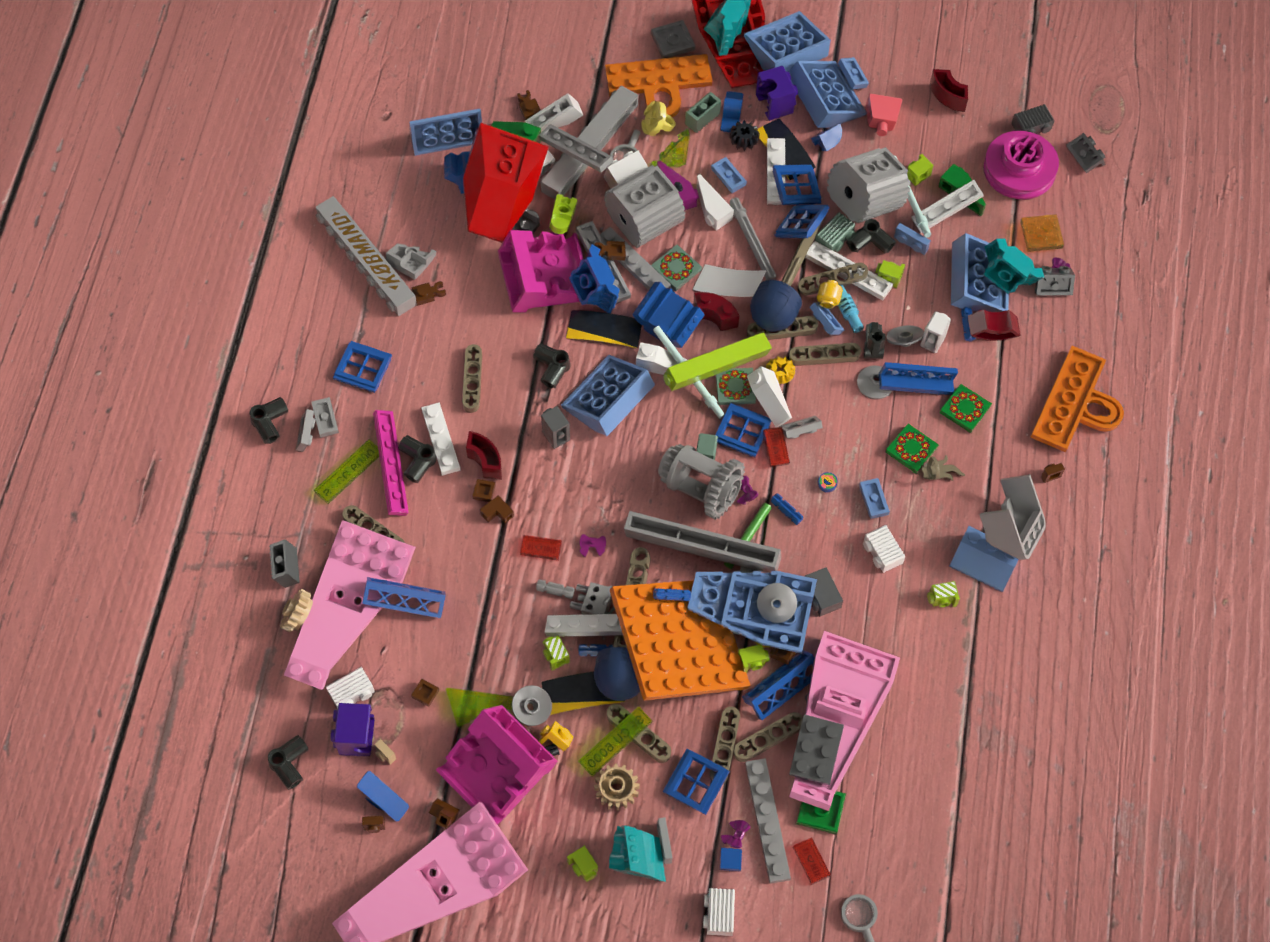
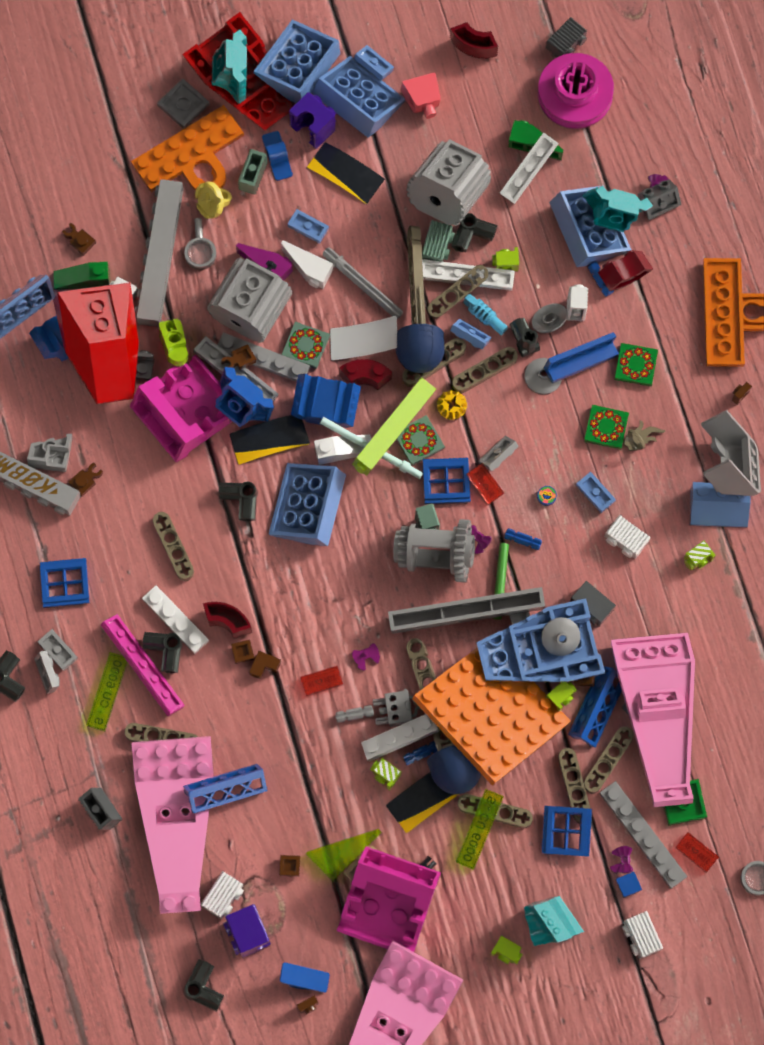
camera: 25 degrees left, 10 degrees up
tan gear [280,589,313,632] -> none
tan plate [374,739,396,765] -> none
reddish brown piece [429,798,460,829] -> none
light grey dish [512,685,552,726] -> none
white slope [525,93,583,132] -> none
light grey plate [538,124,613,173] -> none
yellow bracket [539,721,574,752] -> none
dark grey brick [541,406,570,449] -> none
tan gear [594,764,640,811] -> none
white brick [604,150,648,189] -> none
clear neon green wing [651,129,690,168] -> none
blue axle [653,588,691,601] -> none
light grey tile [657,817,673,864] -> none
black gear [729,120,760,151] -> none
white slope [747,366,792,428] -> none
white plate [767,138,785,205] -> none
blue piece [772,165,822,205] -> none
blue piece [775,205,830,238] -> none
dark grey plate [789,714,844,786] -> none
brick [811,124,842,151] -> none
yellow head [817,280,843,309] -> none
medium blue plate [894,223,931,255] -> none
light aqua bar [895,156,931,238] -> none
lime brick [907,154,934,186] -> none
clear yellow plate [1020,214,1064,252] -> none
dark grey bracket [1066,133,1106,173] -> none

